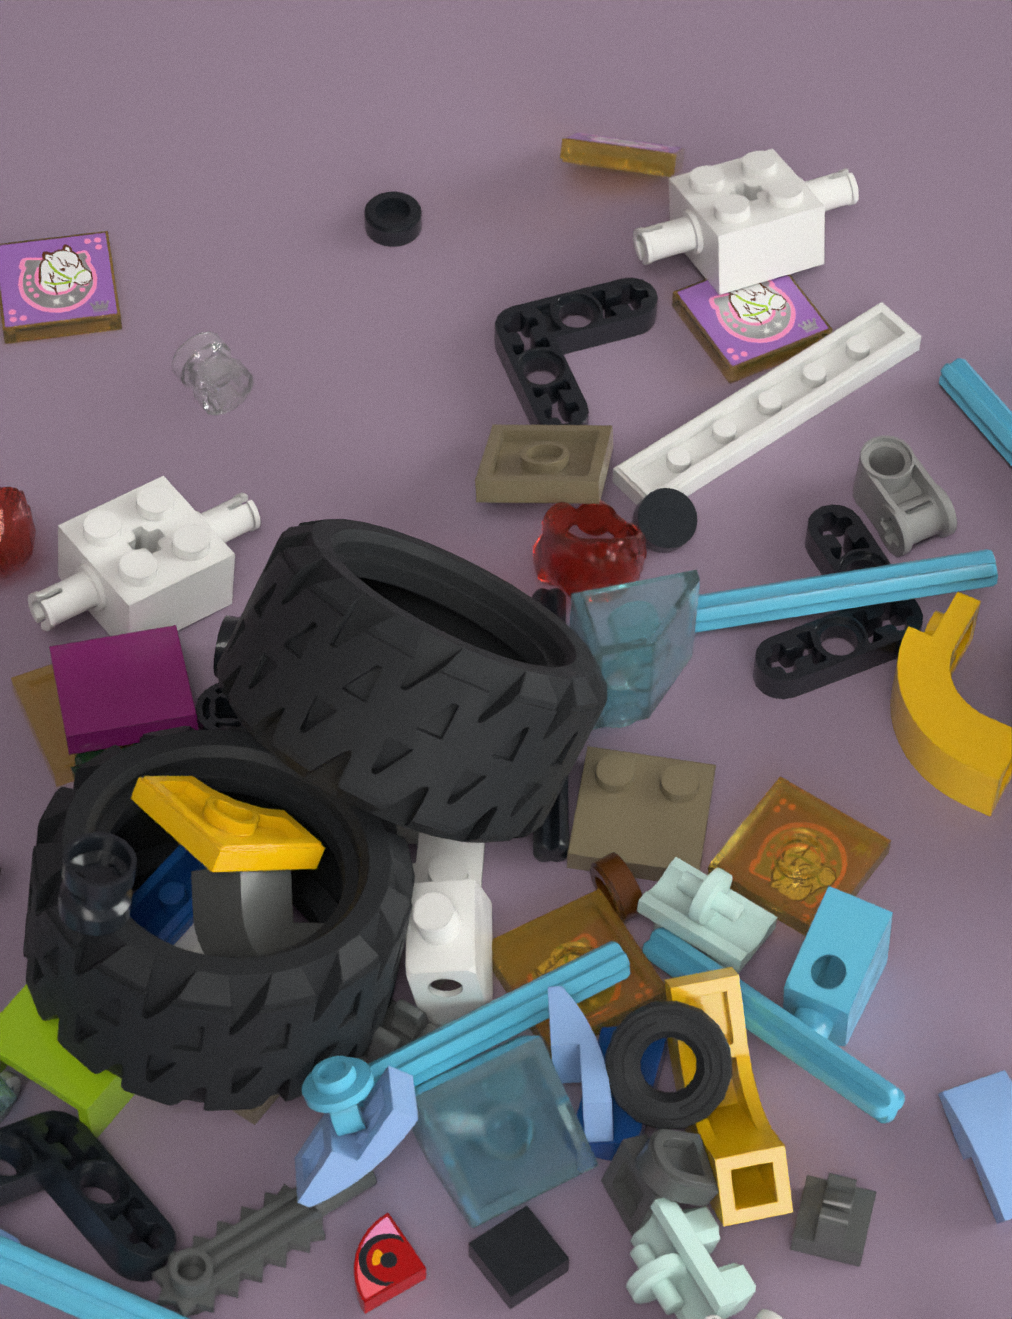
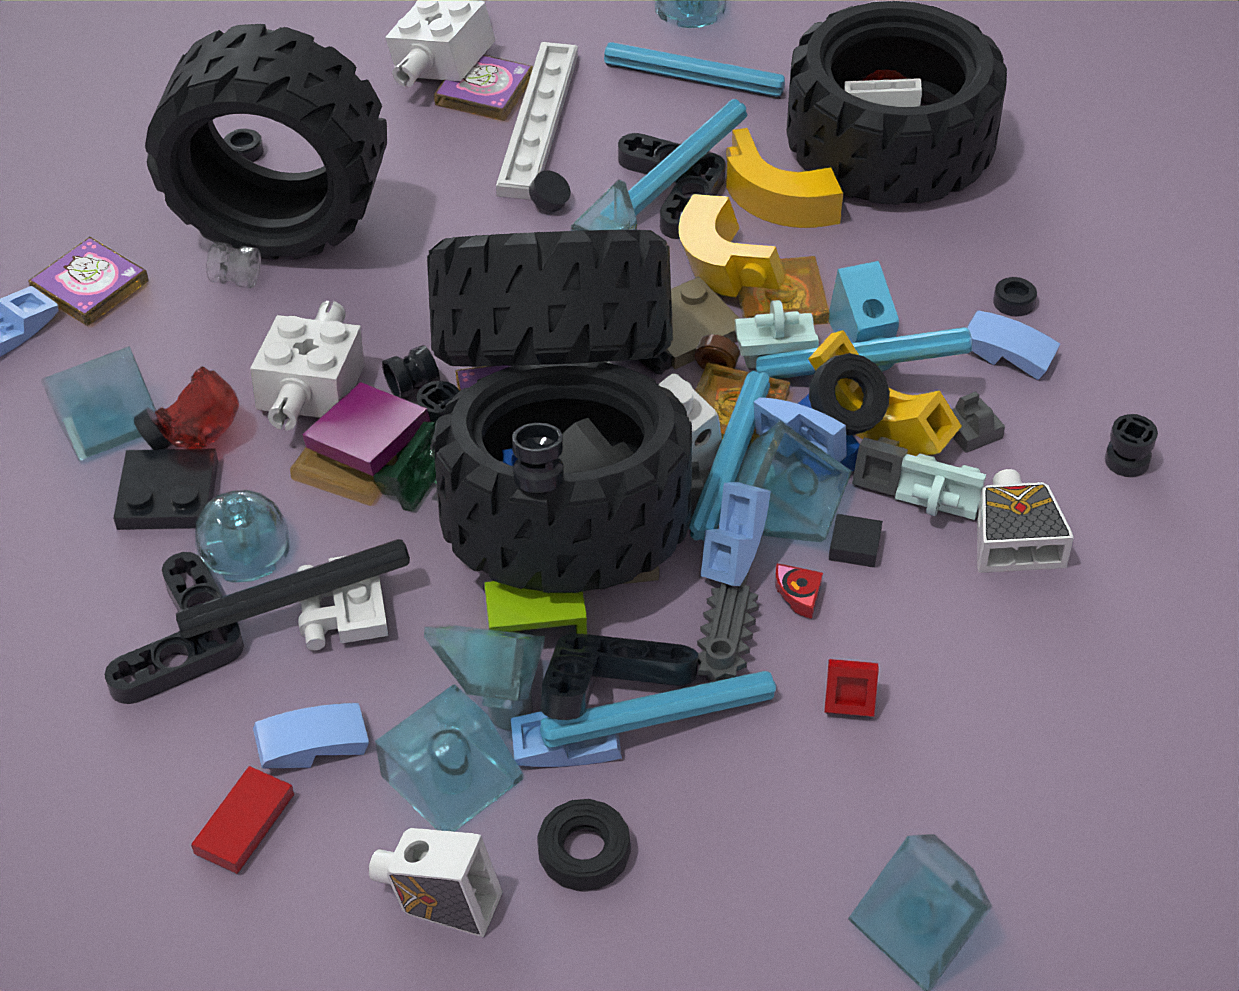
camera: 40 degrees left, 5 degrees down
yellow tile [131,776,325,872] -> none
medium azure plate [302,1056,374,1137] -> none
dark tan plate [475,424,614,504] -> none
black beam [494,277,658,425] -> none
clear red hair [533,500,647,607] -> none
clear yellow tile [560,133,685,177] -> none
dark grey tile [636,1129,719,1207] -> none
light grey piece [853,435,957,557] -> none
none -> black tyre [145,24,387,260]
none -> yellow arch [679,194,786,297]

